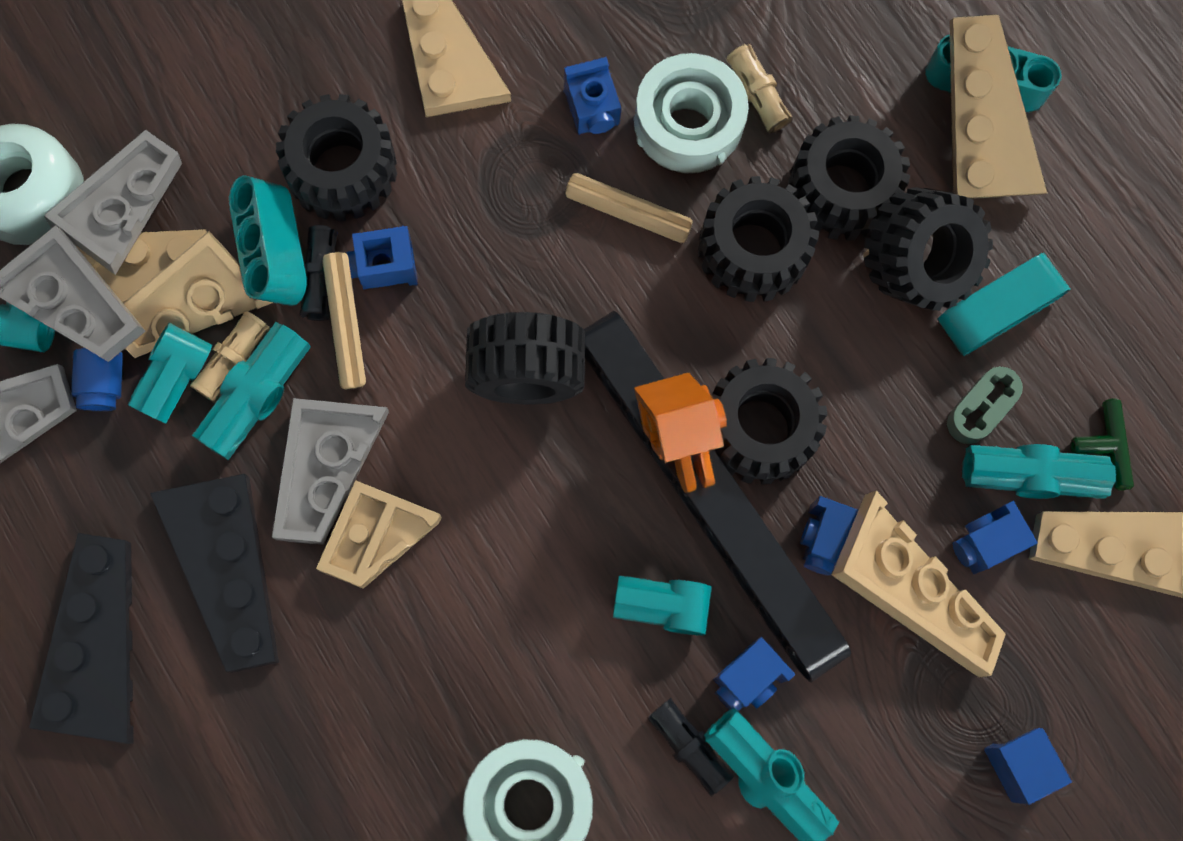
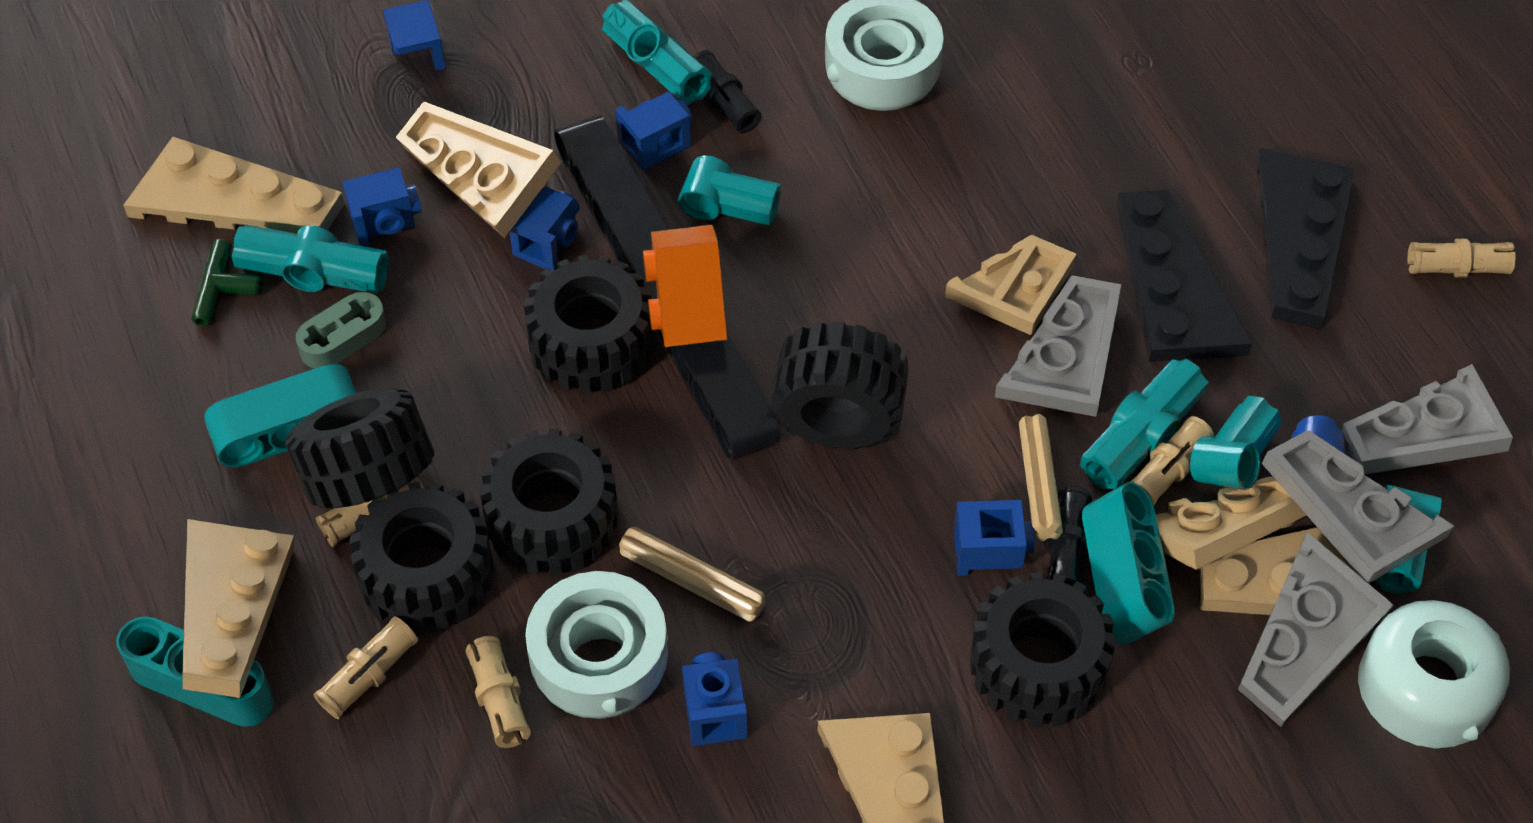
camera: 165 degrees left, 20 degrees down
none -> tan pin [313,616,418,719]

